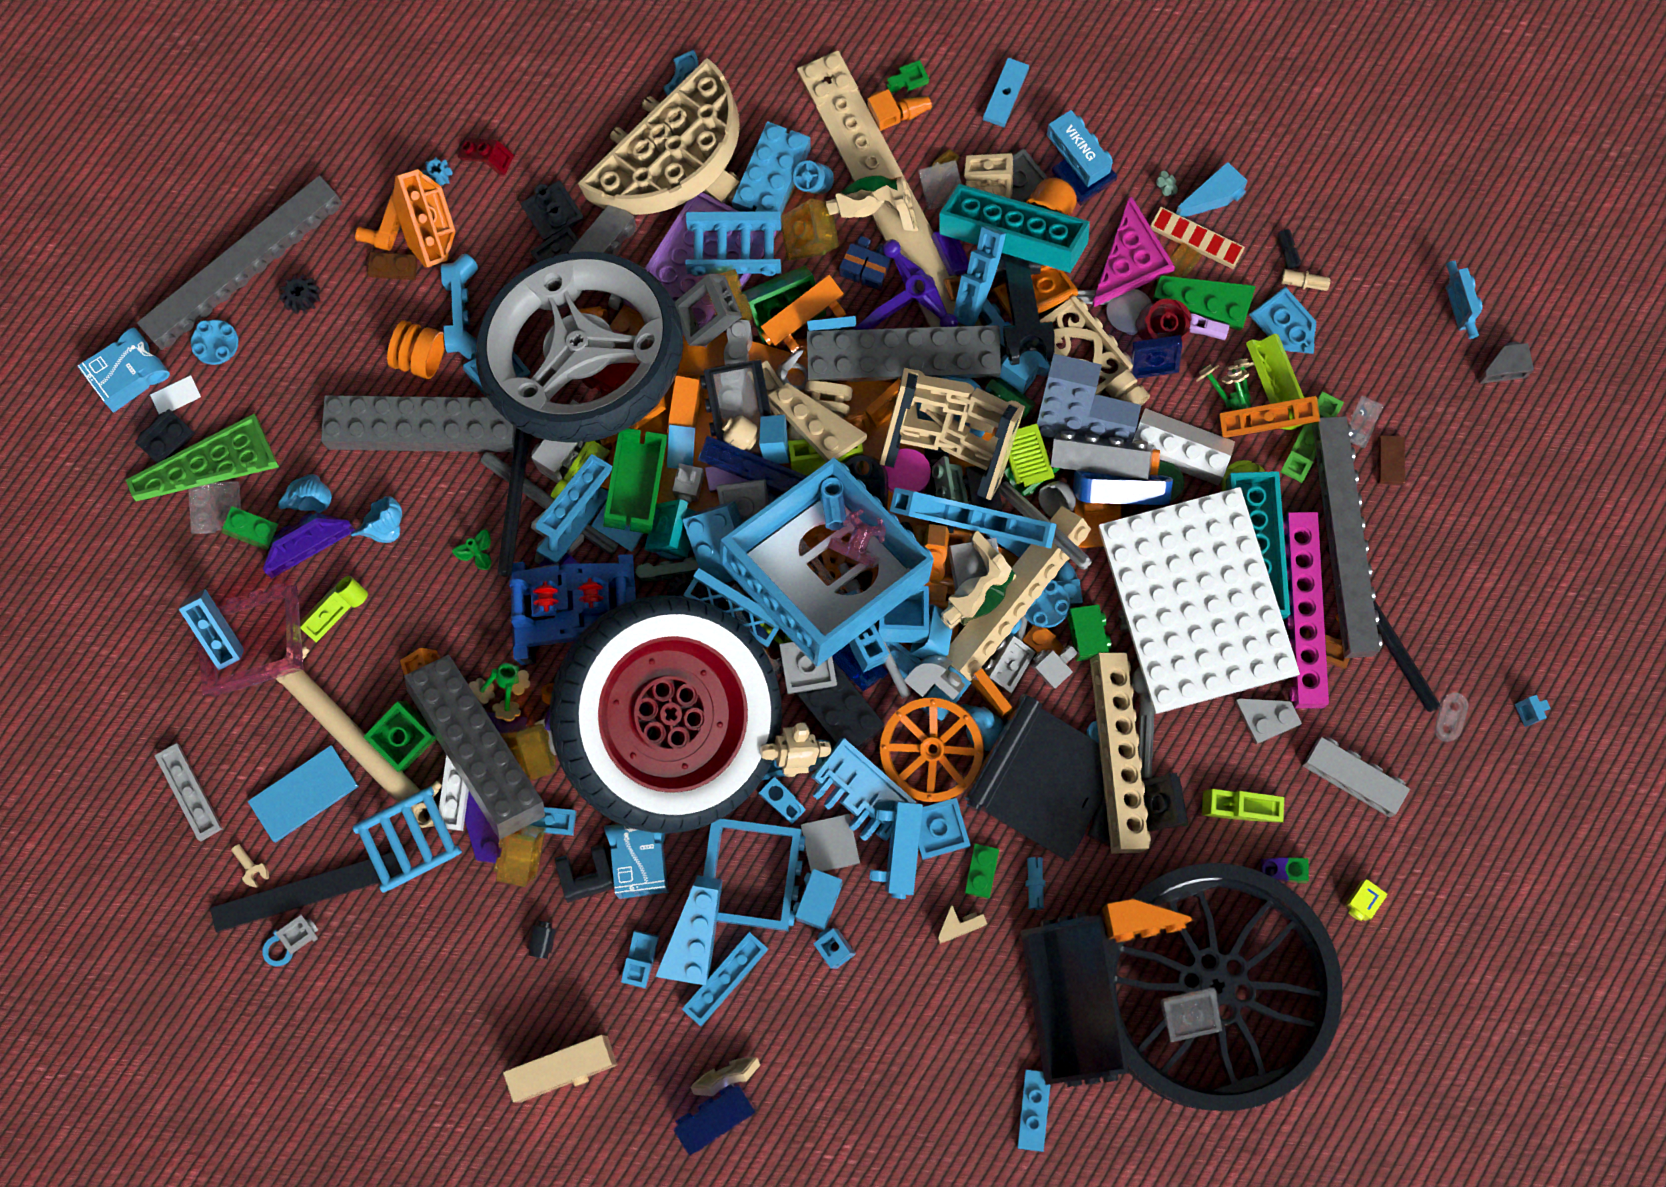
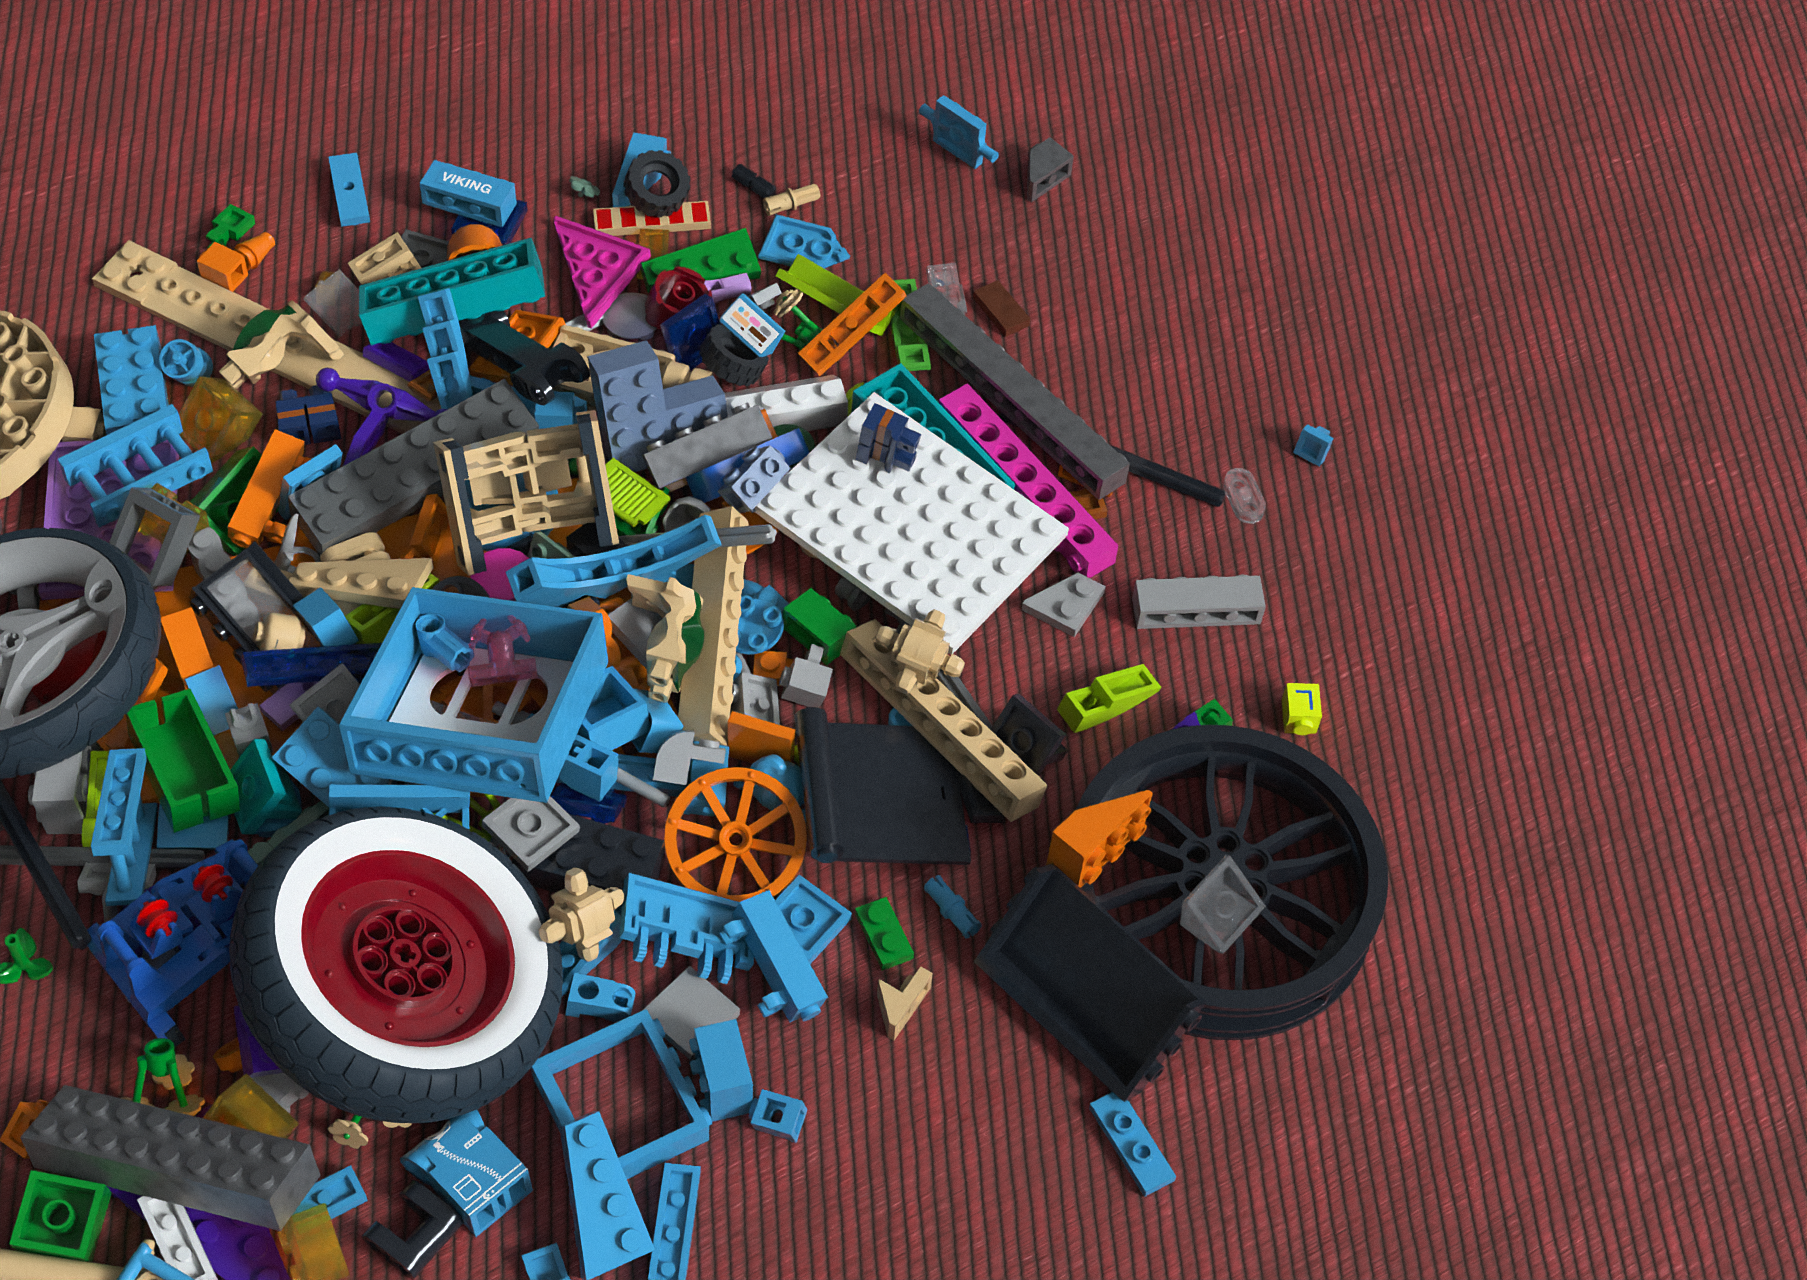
camera: 45 degrees left, 20 degrees down
none -> black tyre [623,150,691,217]
none -> black tyre [699,324,769,386]
none -> brick [717,445,791,514]
none -> slope [719,293,786,357]
none -> plate [747,283,782,310]
none -> dark blue hips [855,403,922,474]
none -> tan piece [875,609,965,694]

